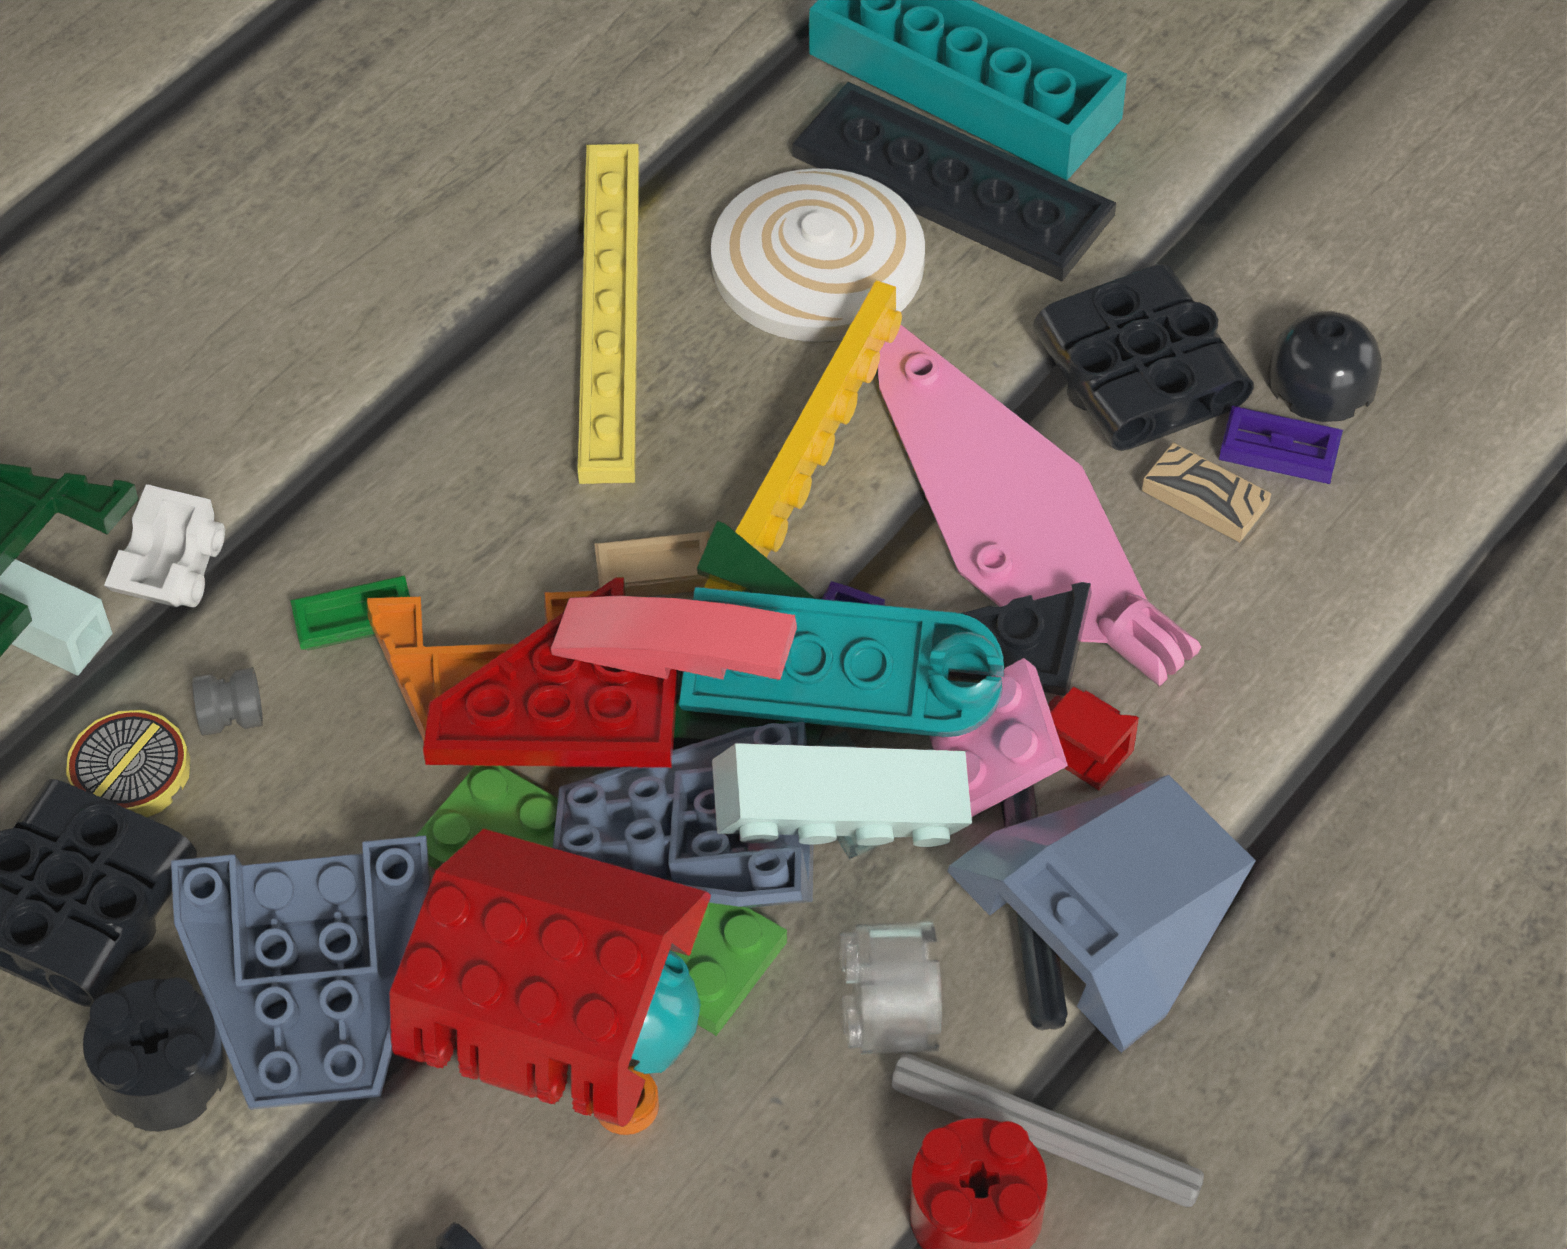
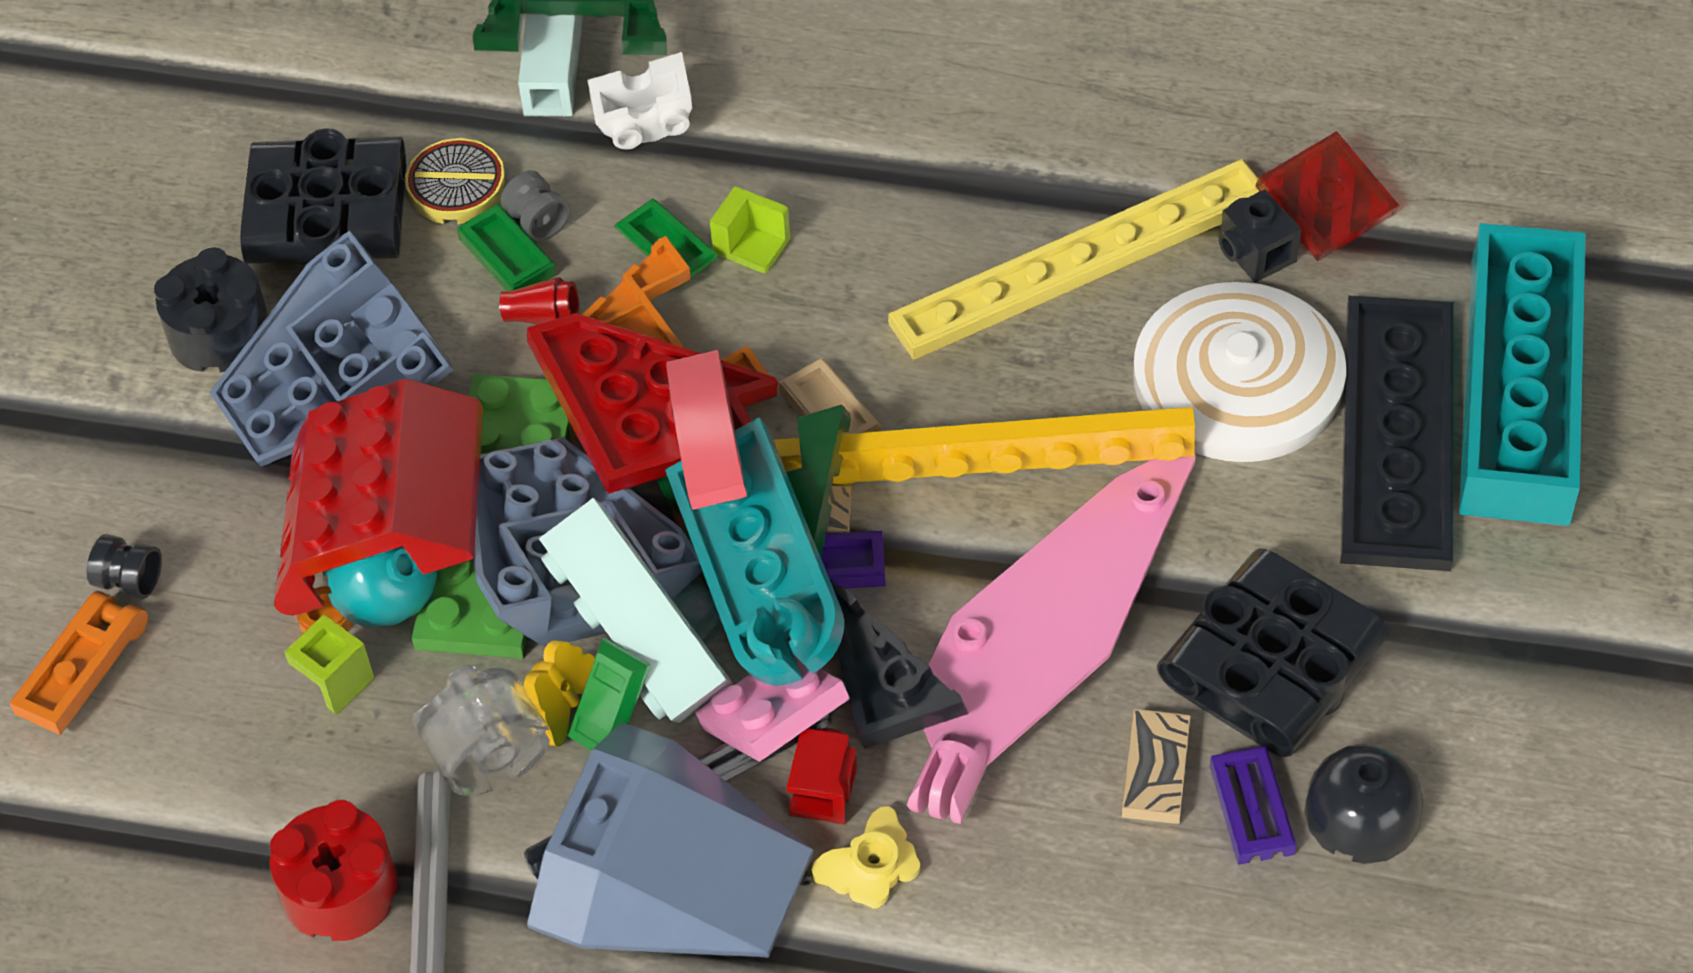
camera: 65 degrees right, 0 degrees up
none -> lime panel [284,614,375,714]
none -> green tile [456,203,557,291]
none -> red cone [499,277,579,324]
none -> yellow animal [524,640,595,747]
none -> green tile [568,638,650,751]
none -> lime panel [710,186,791,273]
none -> light yellow animal [811,806,920,908]
none -> black brick [1219,189,1301,283]
none -> clear red tile [1255,131,1400,262]

